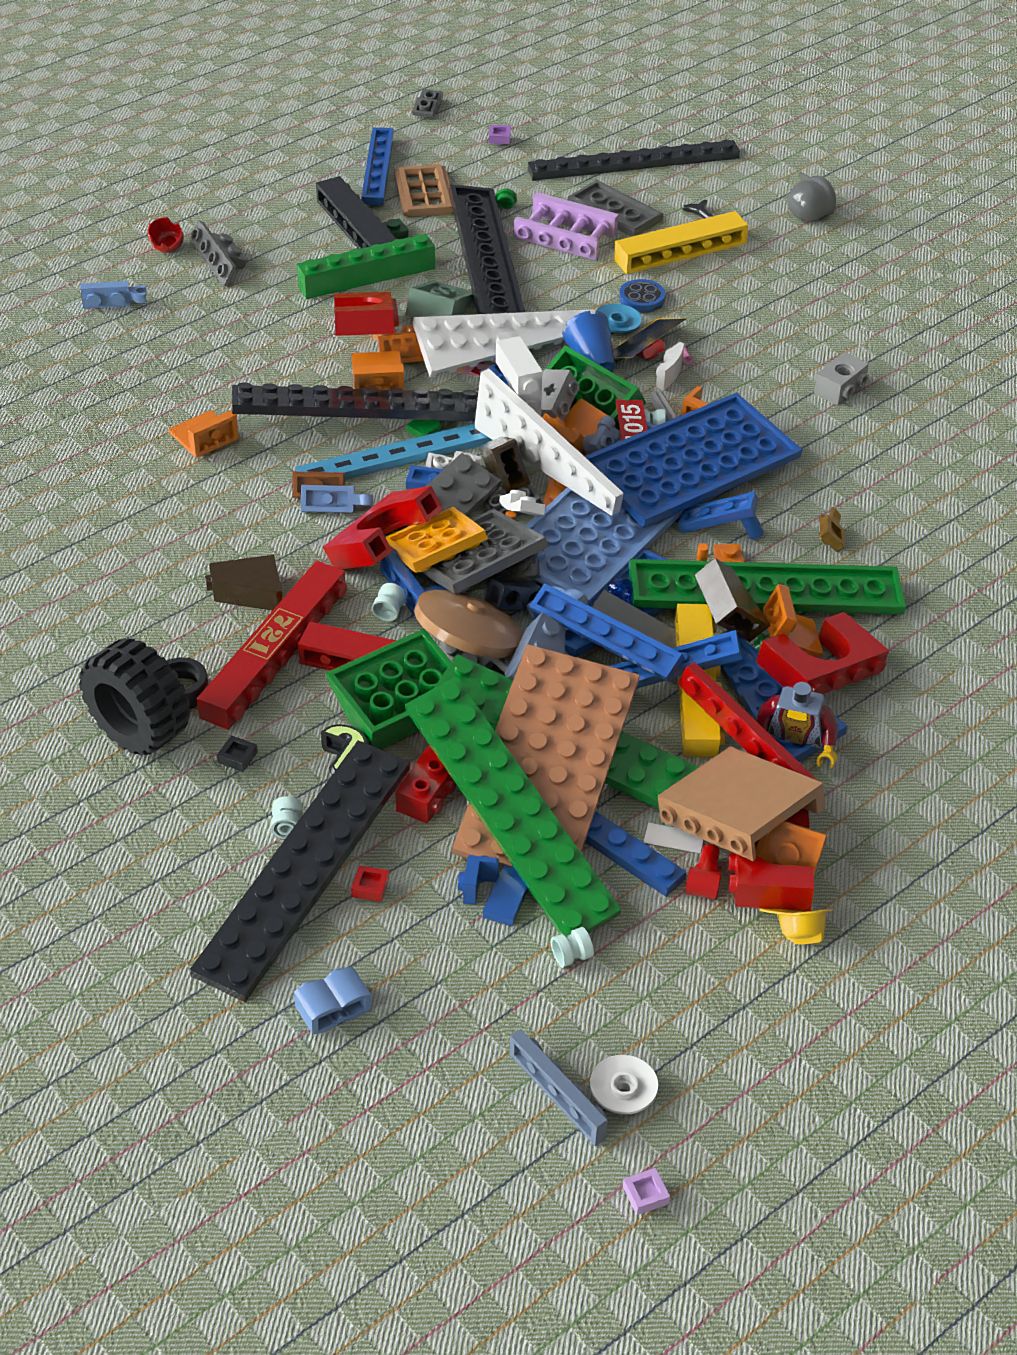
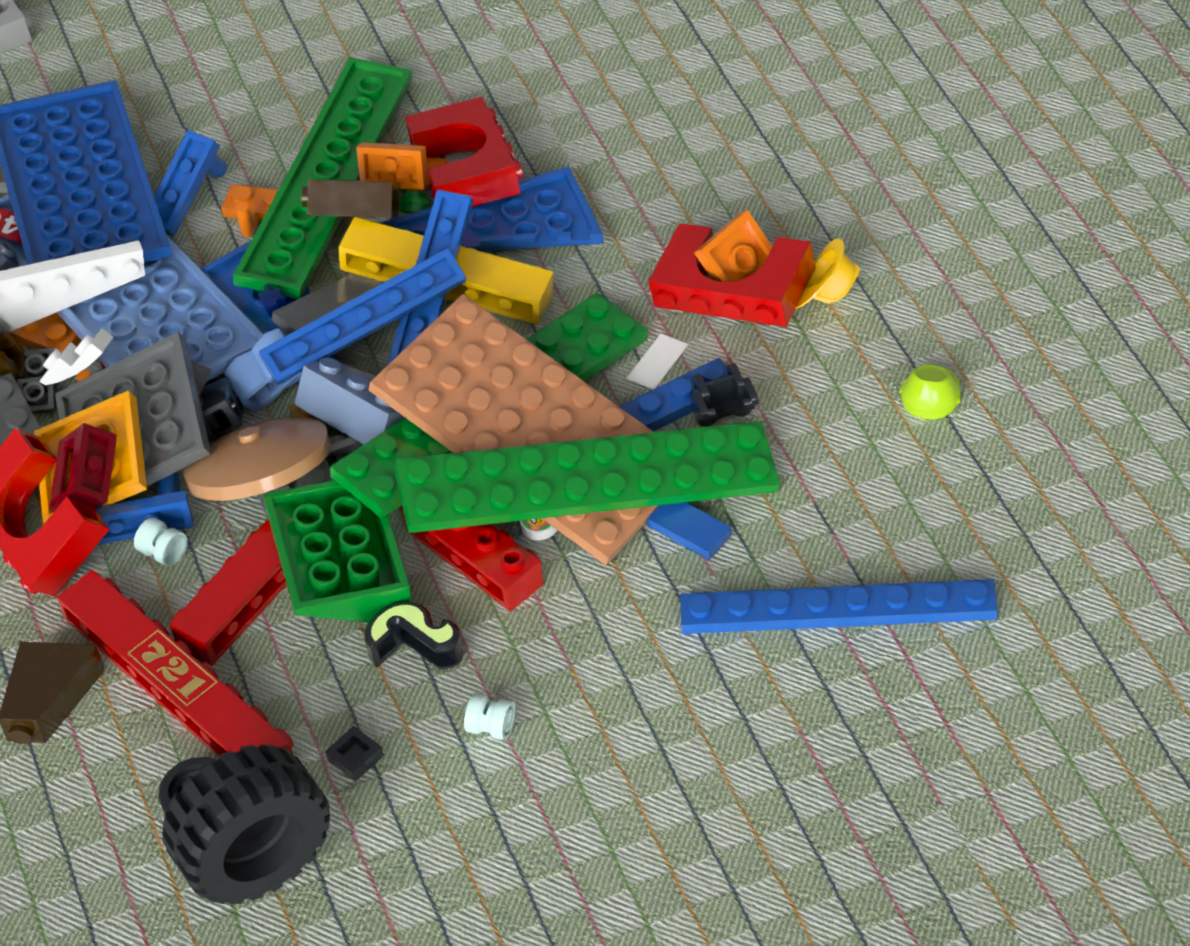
camera: 65 degrees left, 5 degrees up
black plate [189,740,410,1002] -> none
medium blue brick [294,967,371,1034] -> none
red plate [351,865,389,902] -> none
blue bracket [458,855,499,905] -> none
sand blue plate [510,1029,607,1146] -> none
light aqua wheel [551,927,594,968] -> none
white dish [590,1055,658,1114] -> none
lavender plate [623,1168,670,1215] -> none
medium nougat panel [658,746,825,861] -> none
red plate [677,662,818,781] -> none
red pin [685,844,721,900] -> none
torso [756,682,838,769] -> none
pearl gold plate [819,507,845,552] -> none
none -> dark red tile [49,423,117,512]
none -> blue plate [680,579,997,634]
none -> black piece [690,363,759,427]
none -> lime hat [899,364,961,420]

